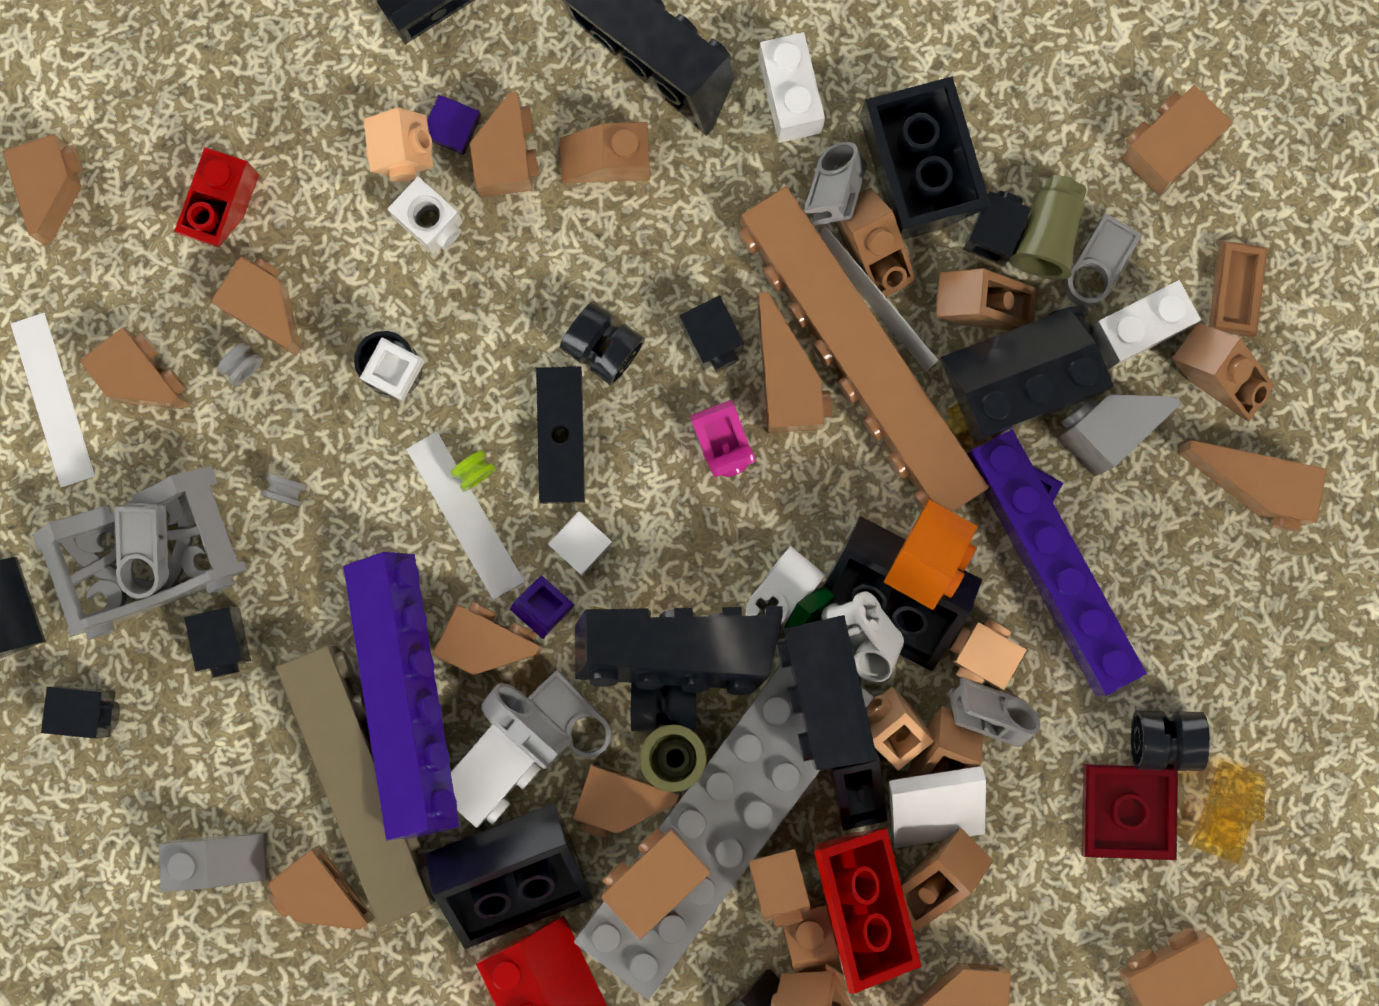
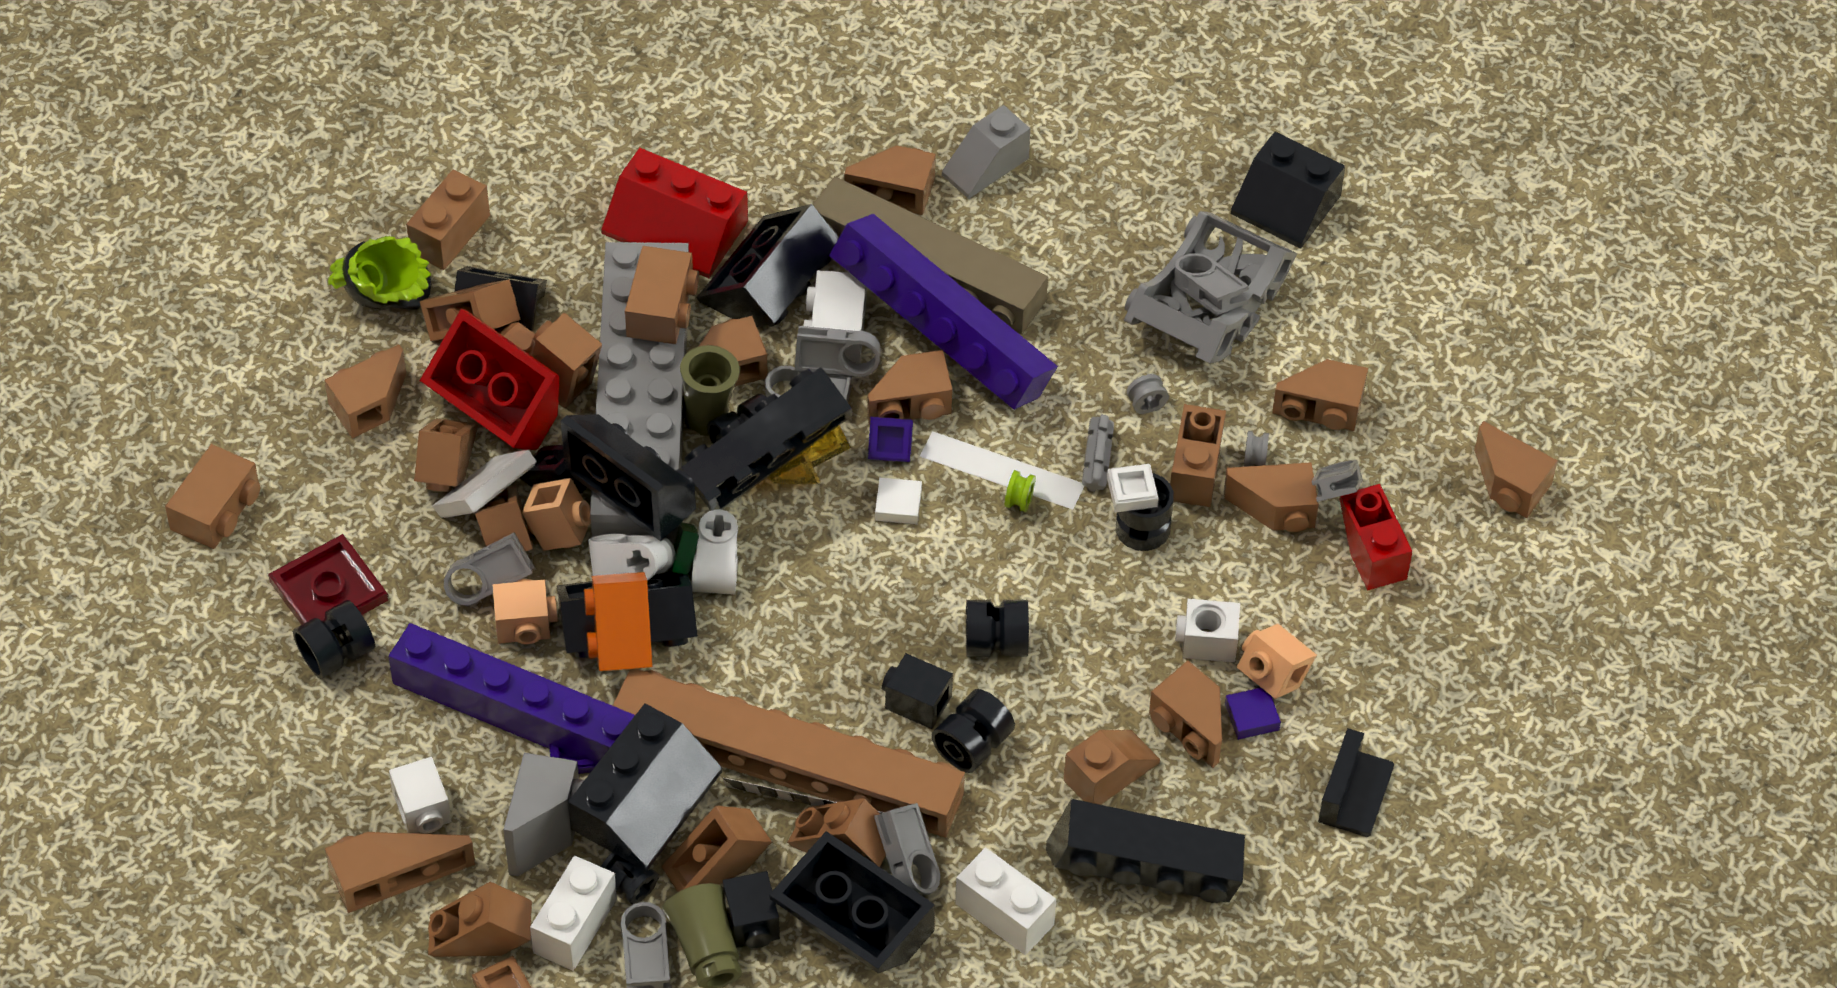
camera: 140 degrees right, 30 degrees down
white sticker [11,313,95,488] -> none
black brick [41,686,120,739] -> none
black brick [184,607,251,678] -> none
black tile [536,366,586,504] -> none
dark pink bracket [689,400,756,477] -> none
medium nougat slope [757,292,832,433] -> none
clear yellow slope [1191,760,1265,864] -> none
none -> white brick [389,756,451,834]
none -> black wheel [932,689,1015,773]
none -> light grey axle [1082,414,1114,492]
none -> medium nougat slope [1170,404,1226,507]
none -> light grey piece [1312,460,1363,502]

